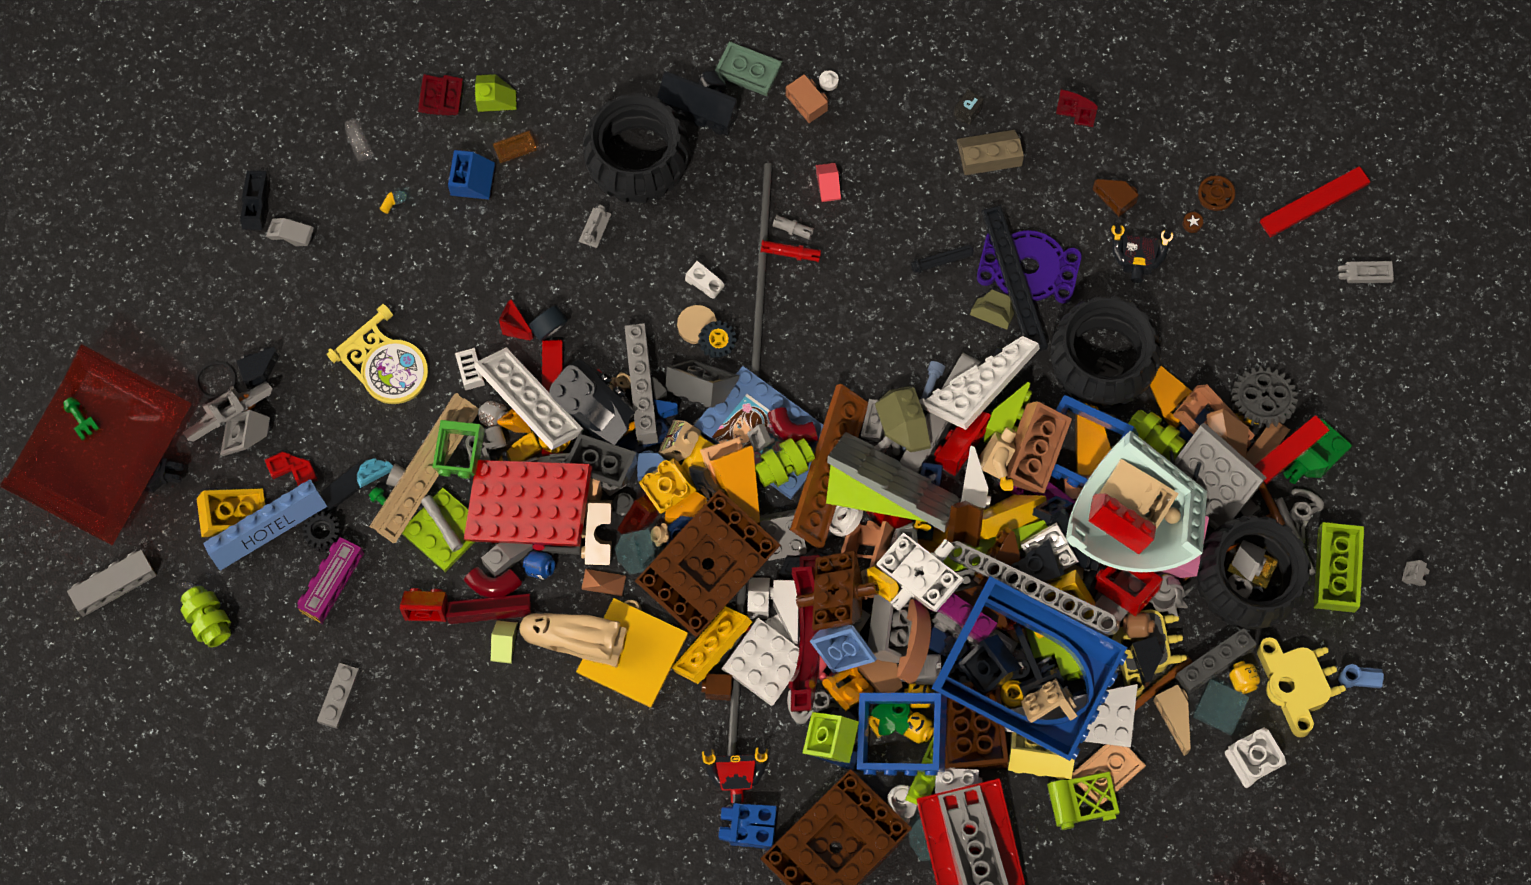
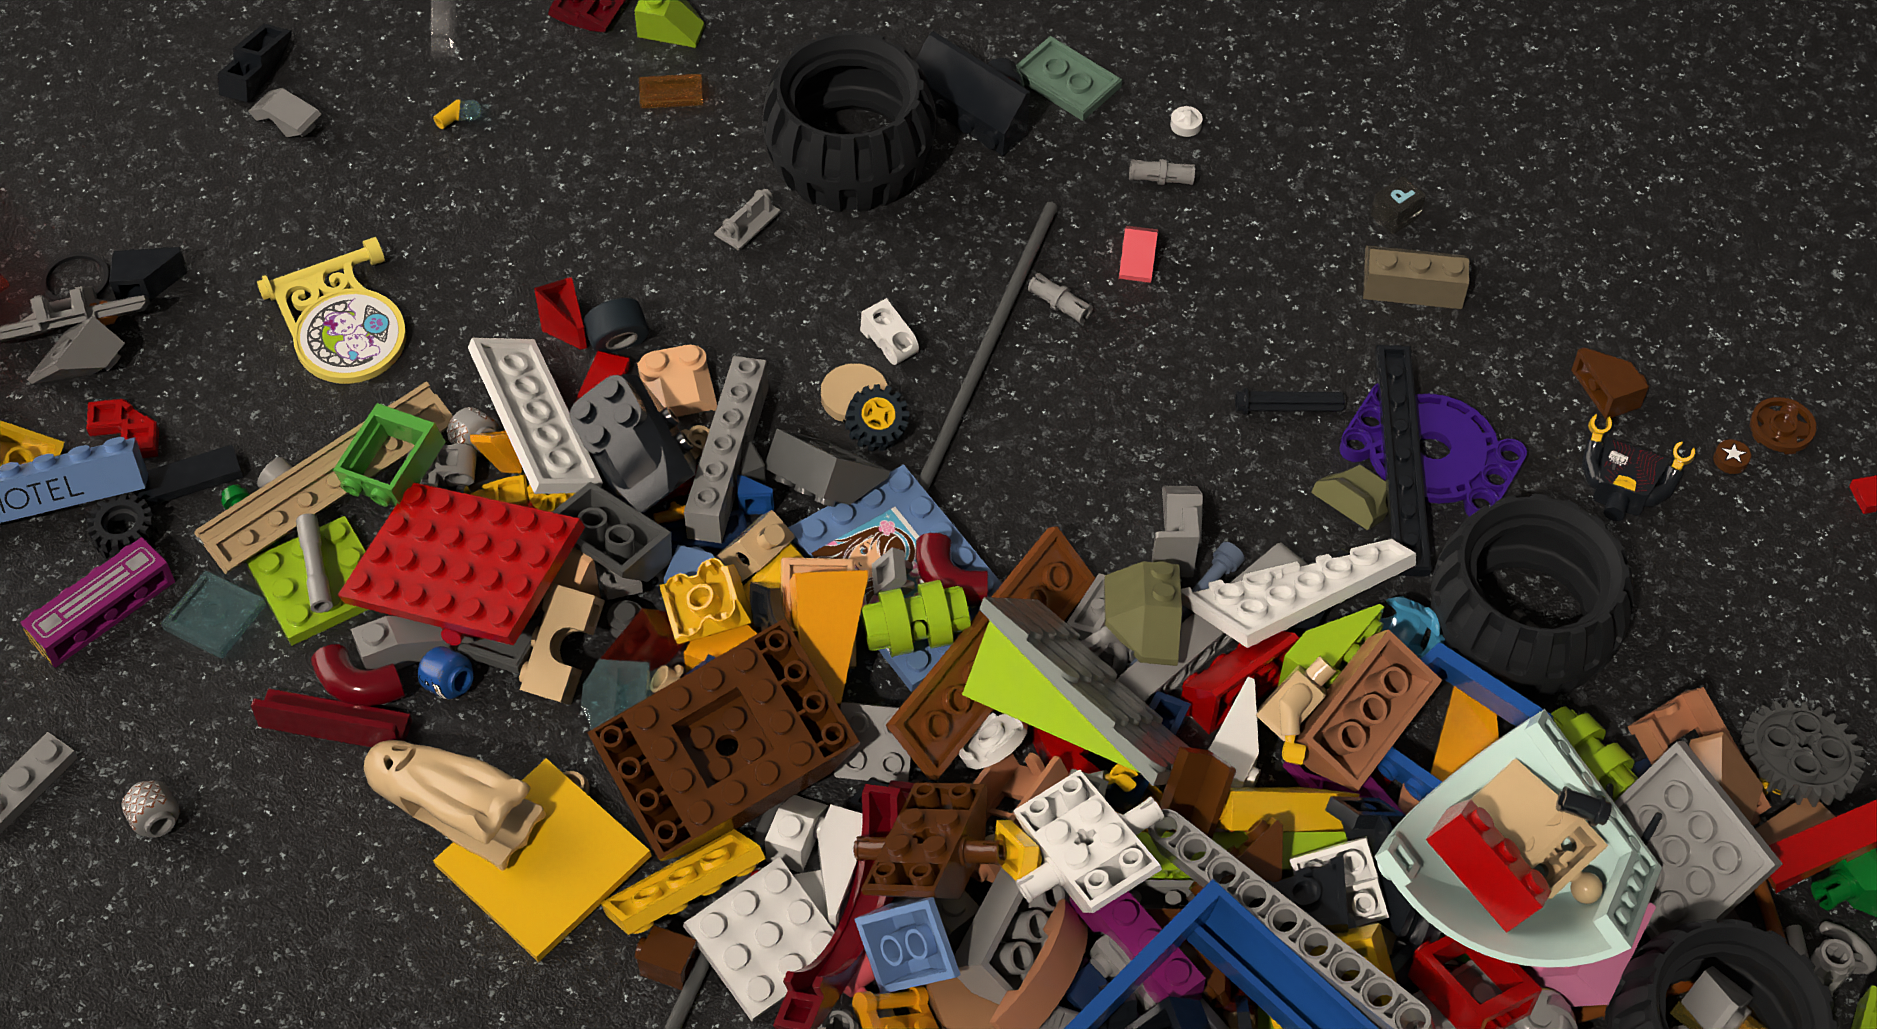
camera: 15 degrees right, 15 degrees down
medium azure tile [357,458,393,488] -> none
red slope [400,588,448,622] -> none
blue slope [448,150,495,200] -> none
white slope [455,348,485,391] -> none
yellowish green slope [491,620,518,664] -> none
nougat slope [582,569,626,596] -> none
red pin [760,240,821,262] -> none
nougat brick [786,74,828,123] -> none
dark red slope [1056,89,1098,127] -> none
light orange flag [1150,366,1192,428] -> none
none -> light grey head [122,780,180,838]
none -> clear light blue tile [161,570,266,659]
none -> light nougat slope [637,345,717,417]
none -> light grey pin [1129,159,1195,185]
none -> light grey panel [1151,507,1200,577]
none -> light grey slope [1162,486,1203,547]
none -> dark azure helmet [1380,596,1445,659]
none -> black pin [1556,786,1612,827]

